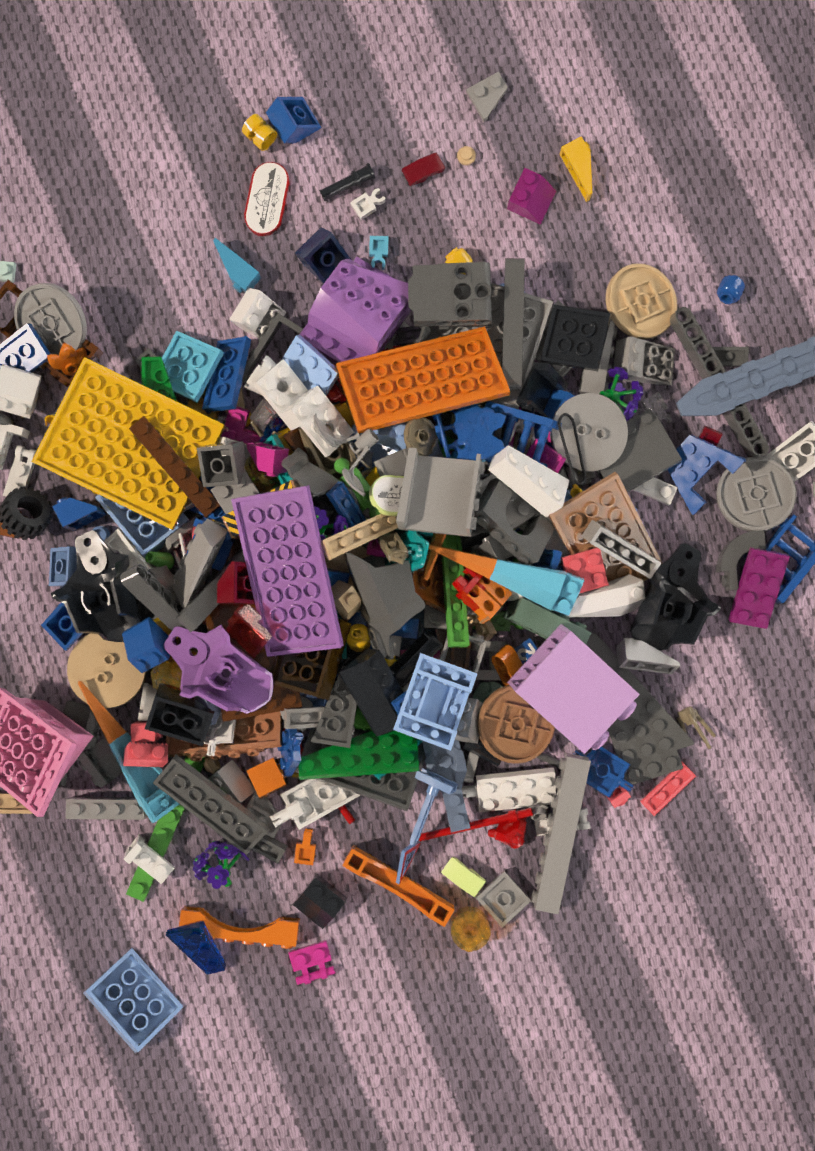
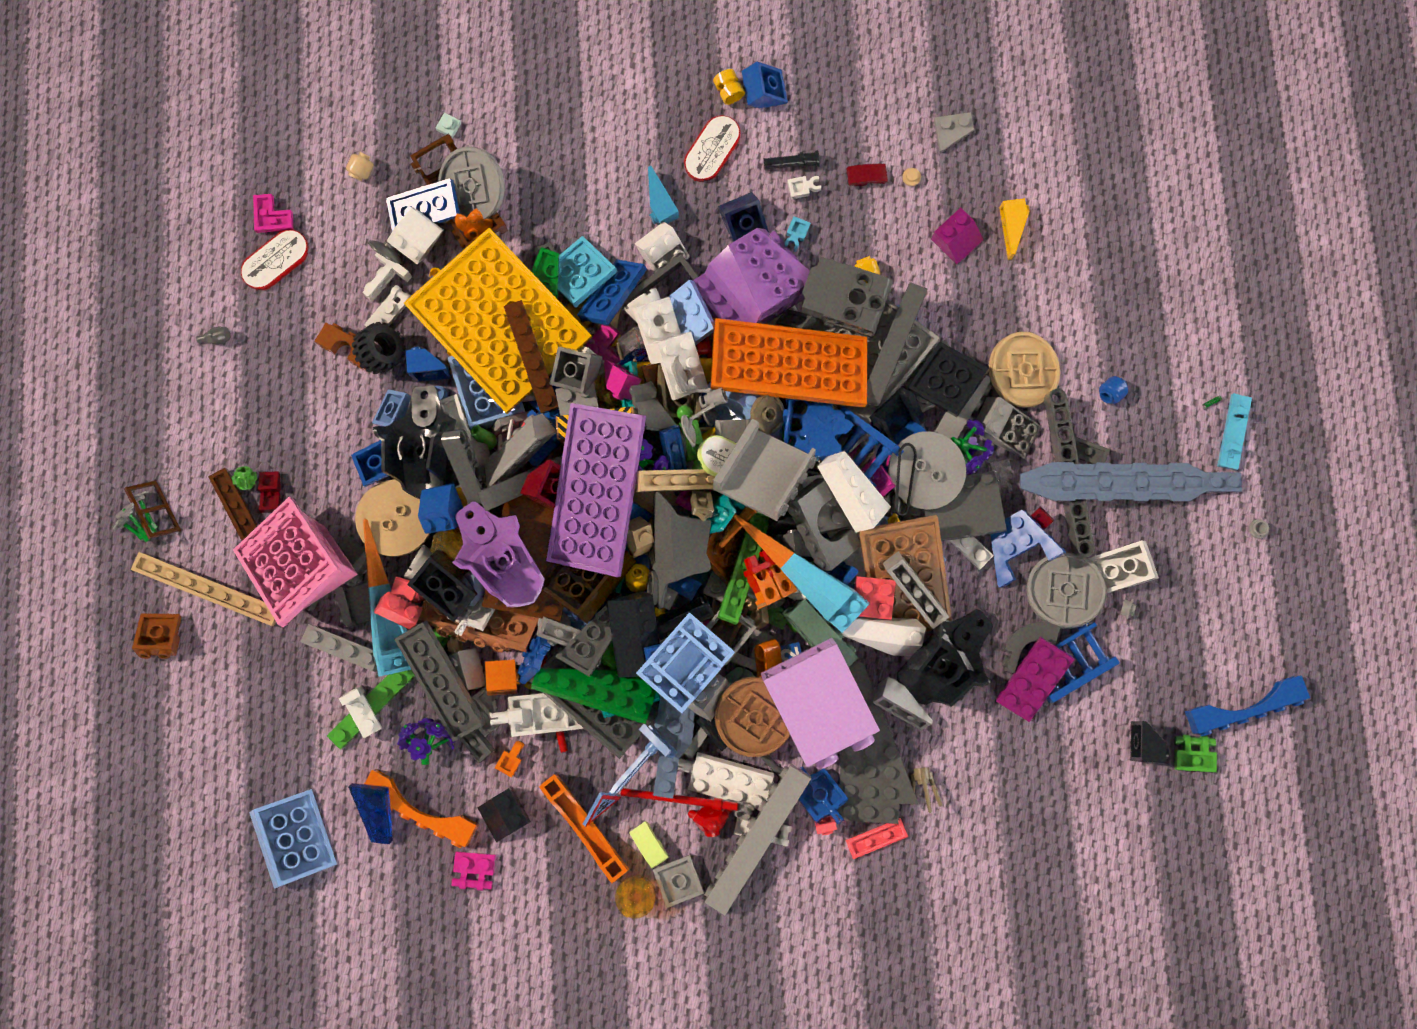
camera: 20 degrees right, 5 degrees down
clear red plate [226,604,273,658] -> none

